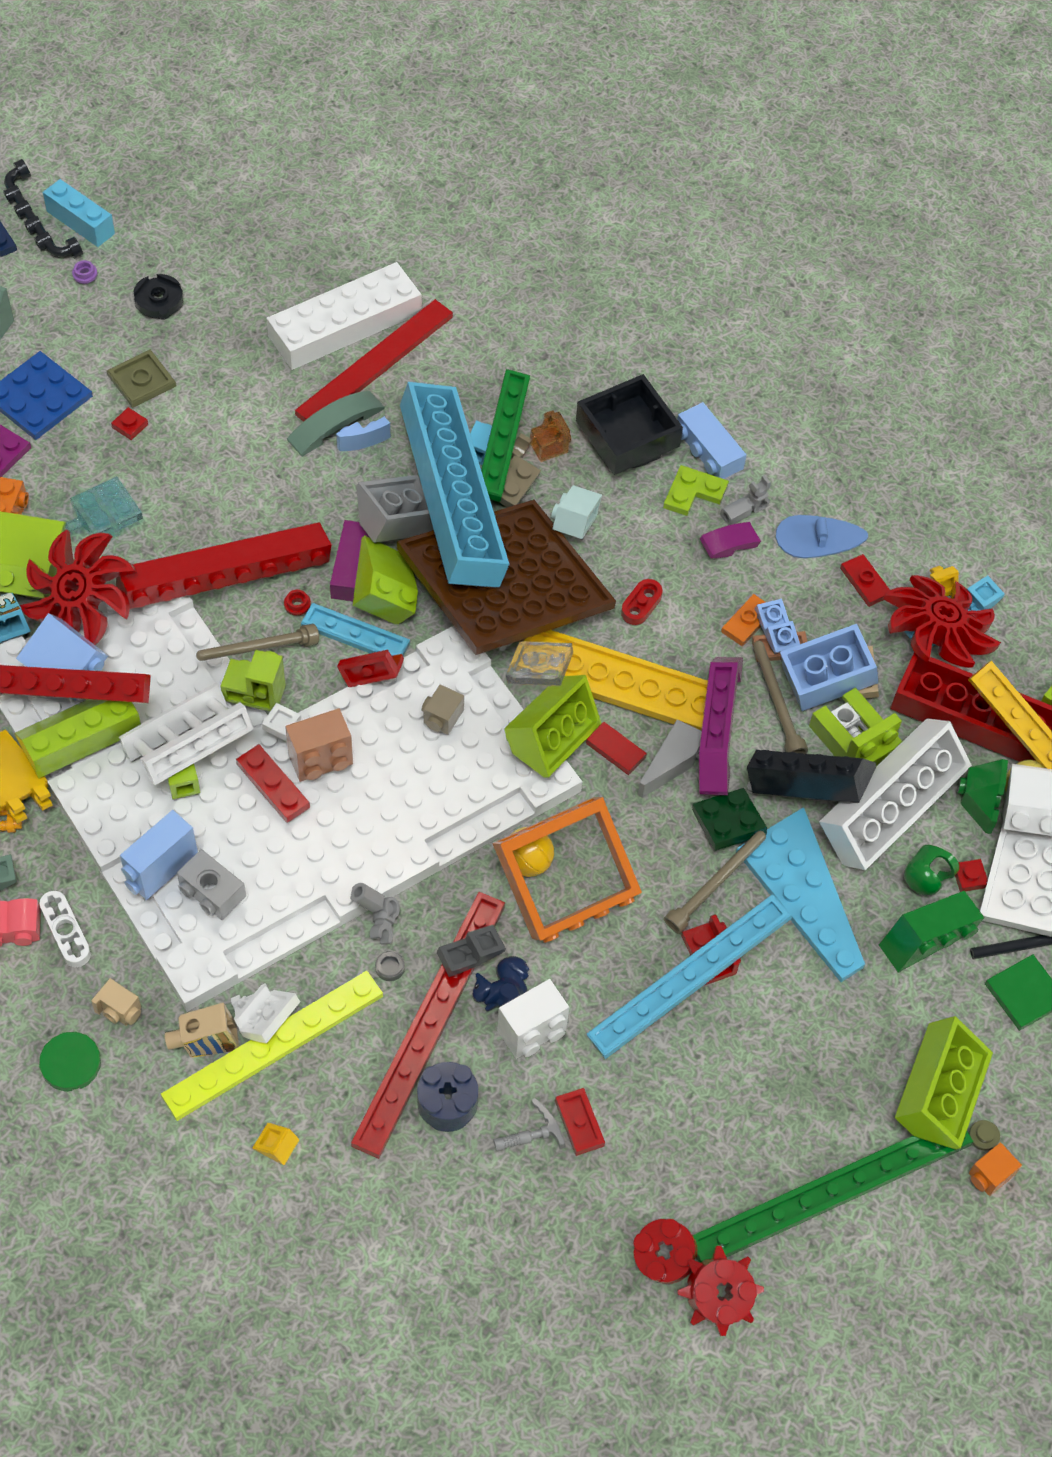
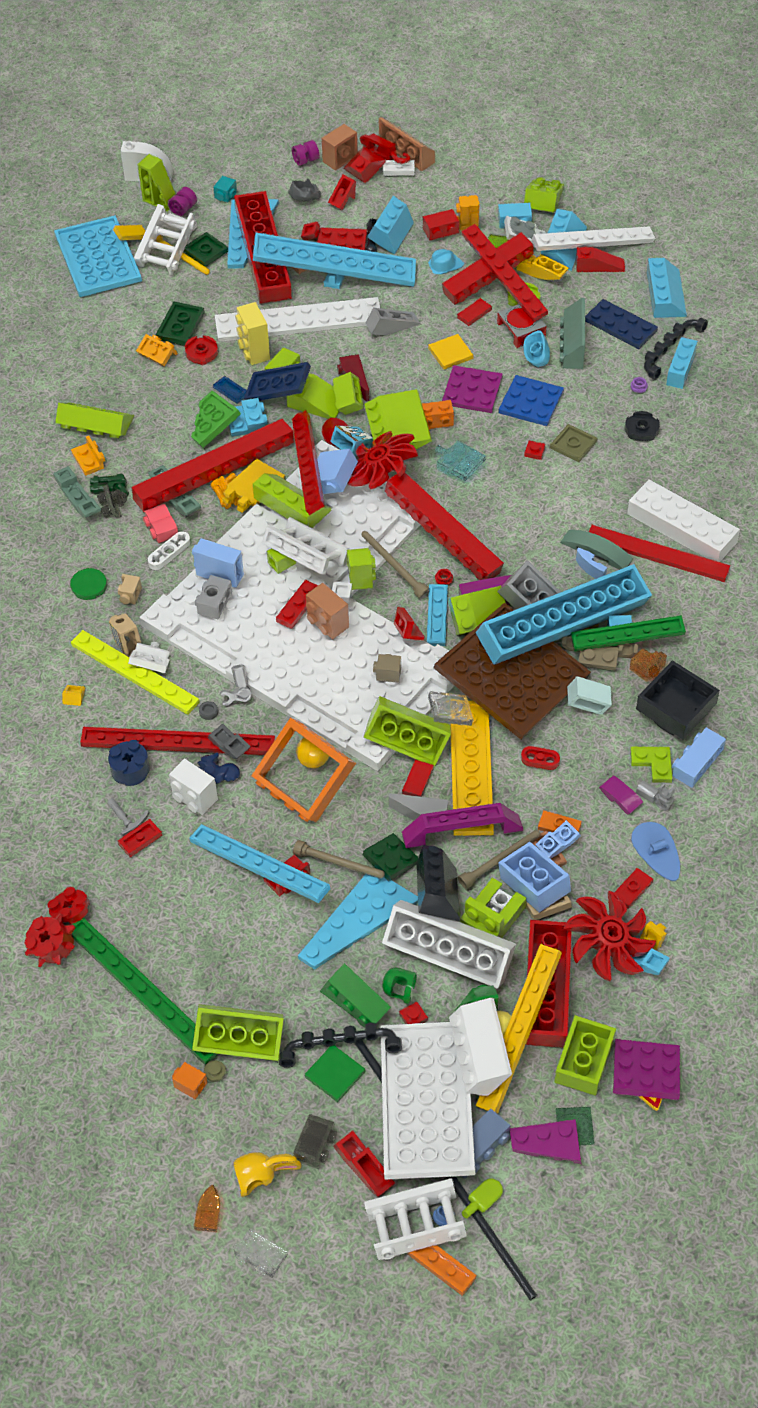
camera: 75 degrees right, 5 degrees down
none -> black bar [279,1023,402,1068]

